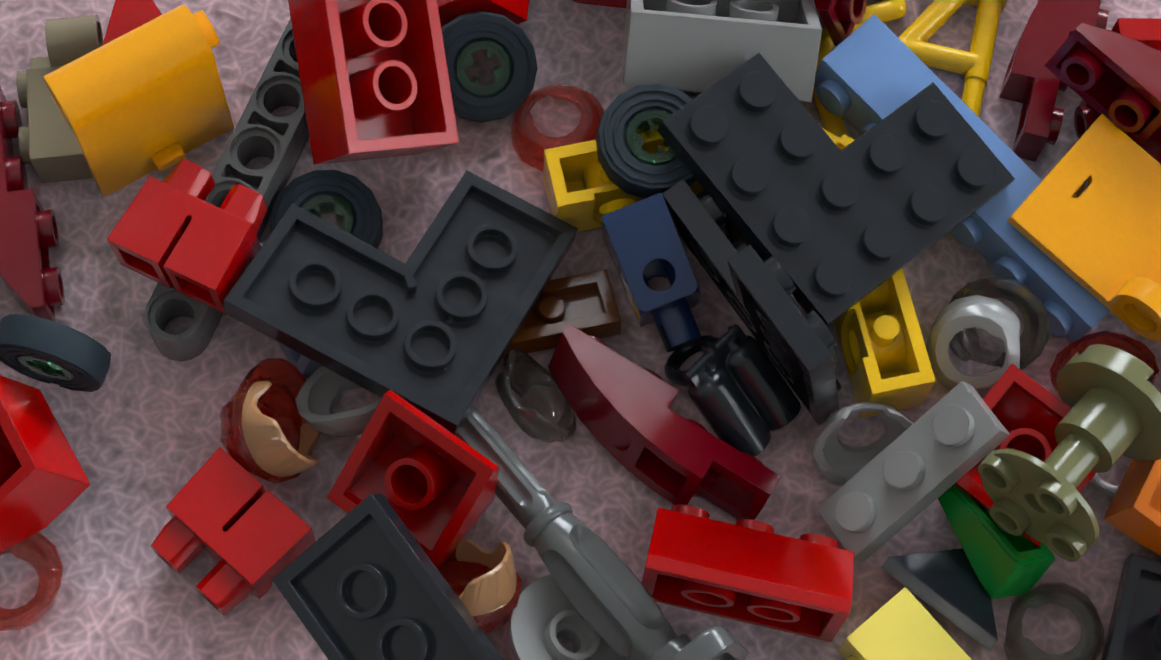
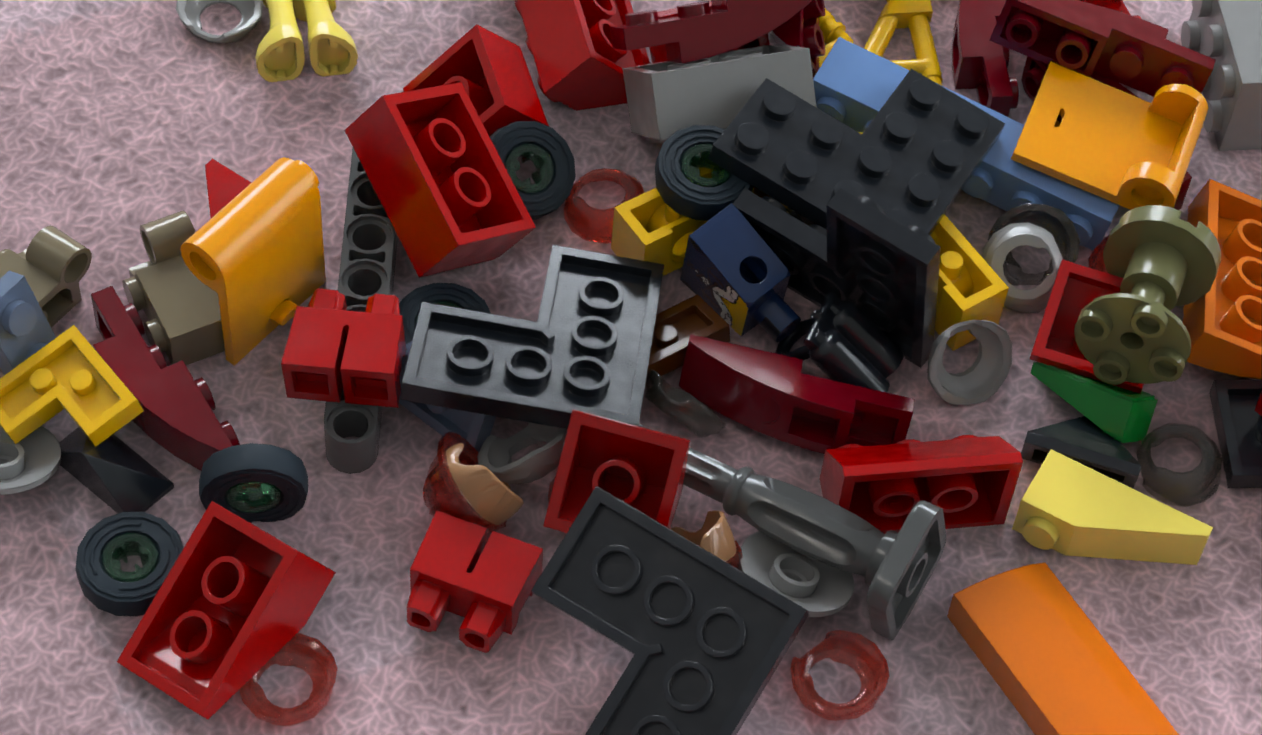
camera: 20 degrees left, 15 degrees down
light grey plate [817,381,1010,562] -> none

